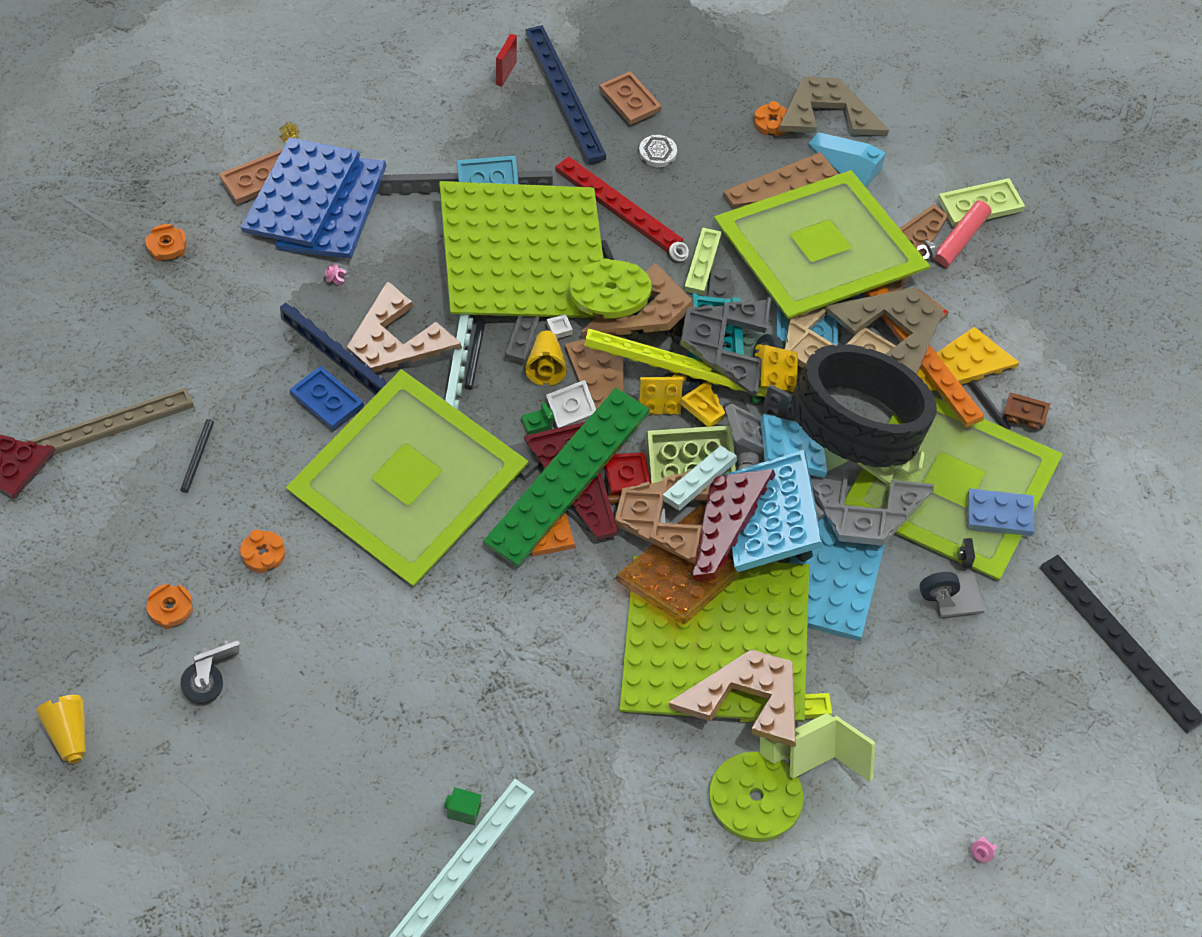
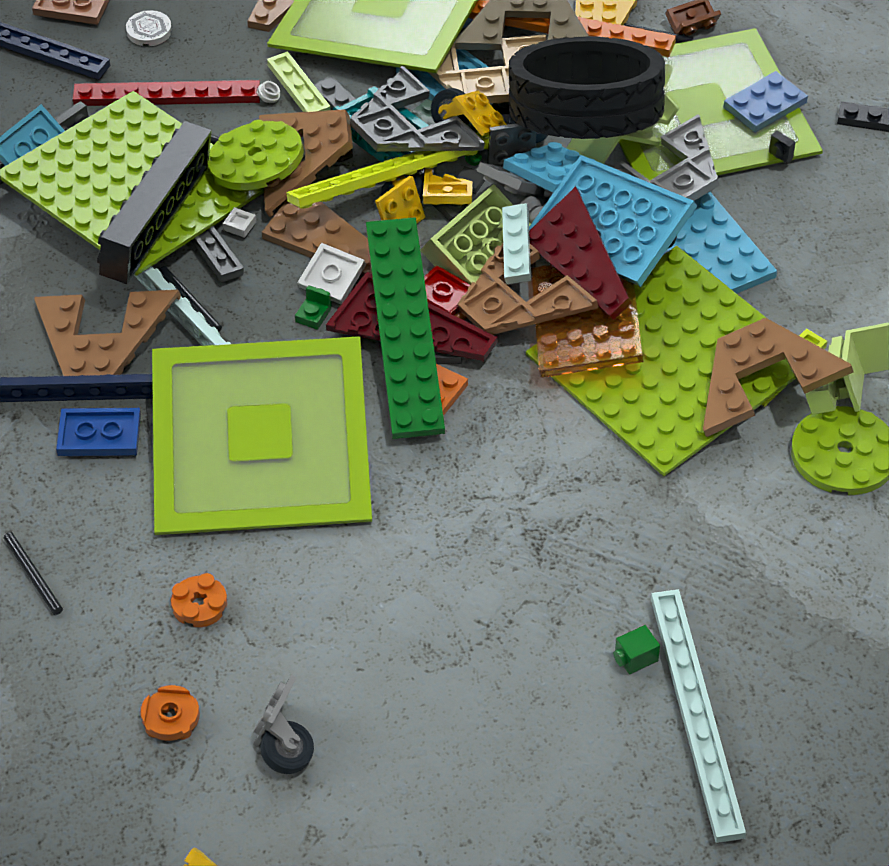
camera: 40 degrees left, 5 degrees down
yellow cone [525,331,567,386] -> none
light grey plate [919,572,985,617] -> none
none -> brick [97,121,212,284]

